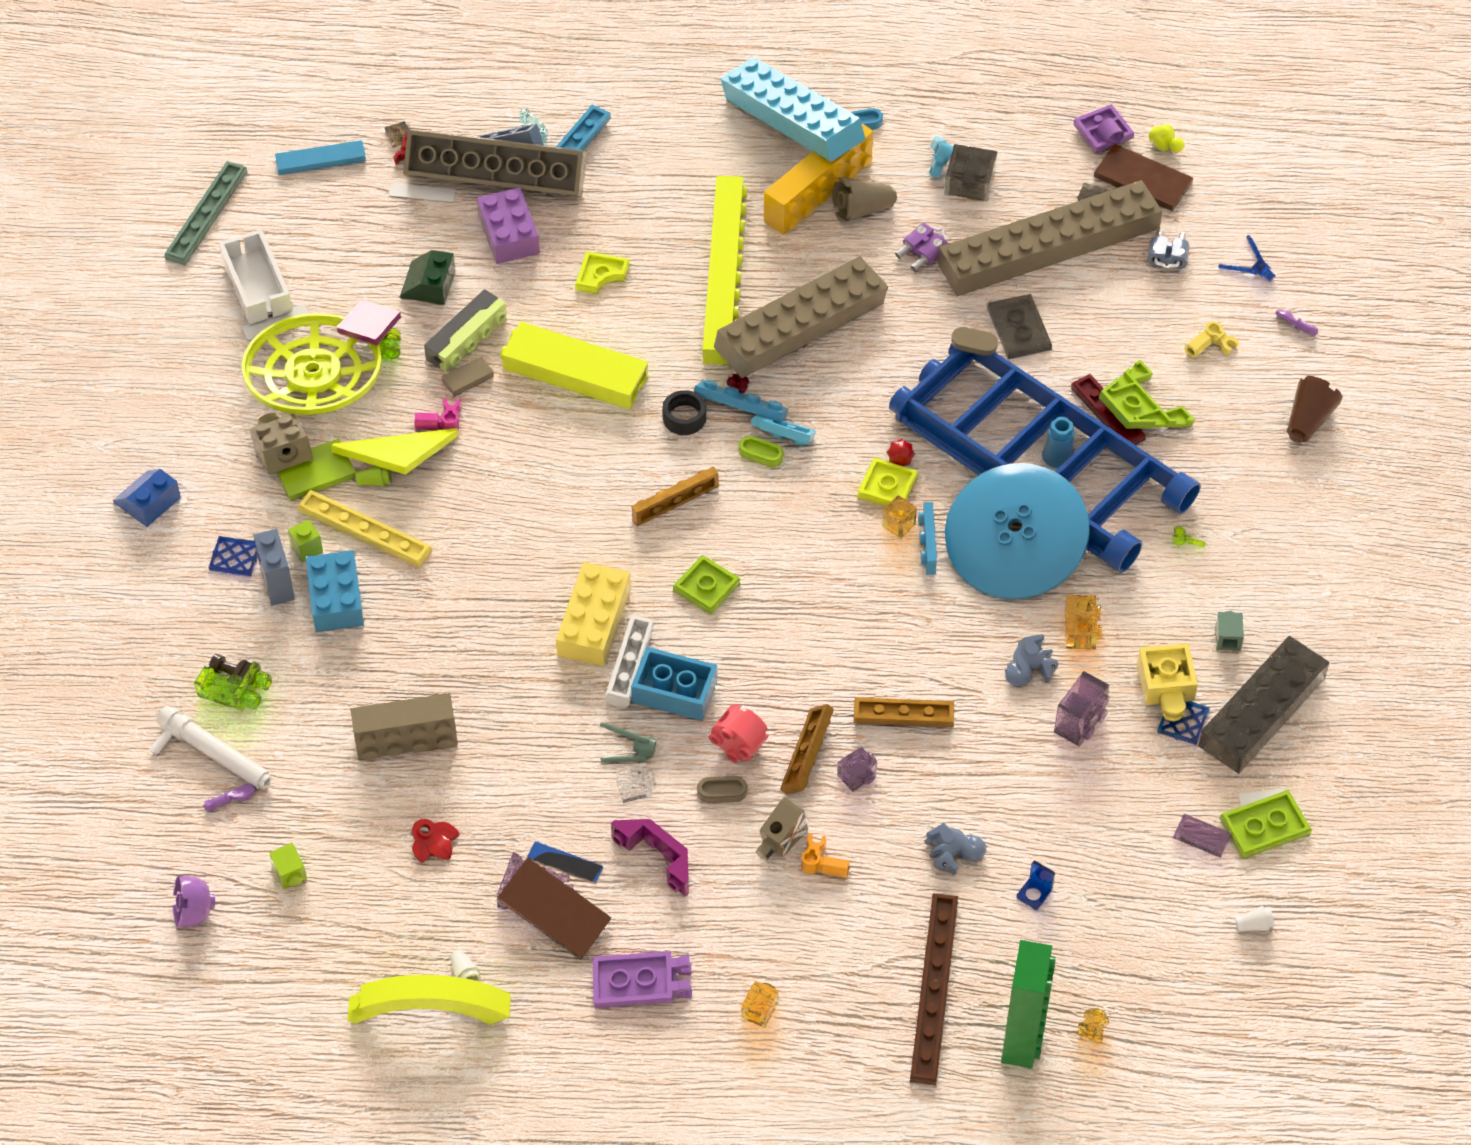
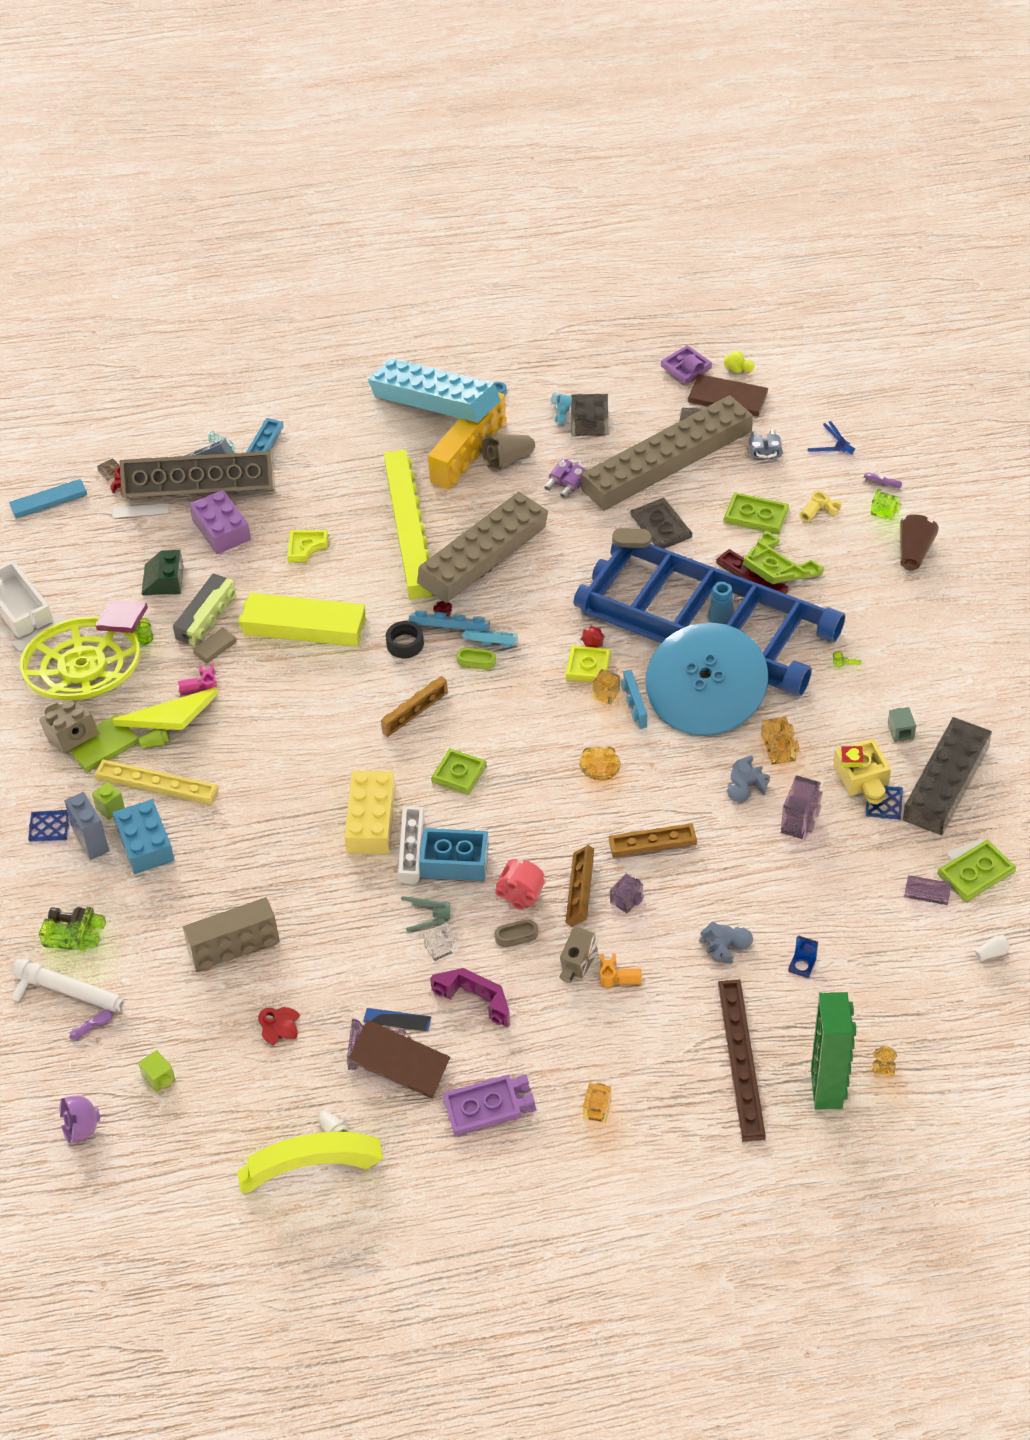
camera: 10 degrees left, 5 degrees down
none -> clear yellow dish [579,747,621,780]
none -> lime tile [723,492,789,535]
none -> tile [841,746,864,767]
none -> clear neon green brick [870,488,902,520]

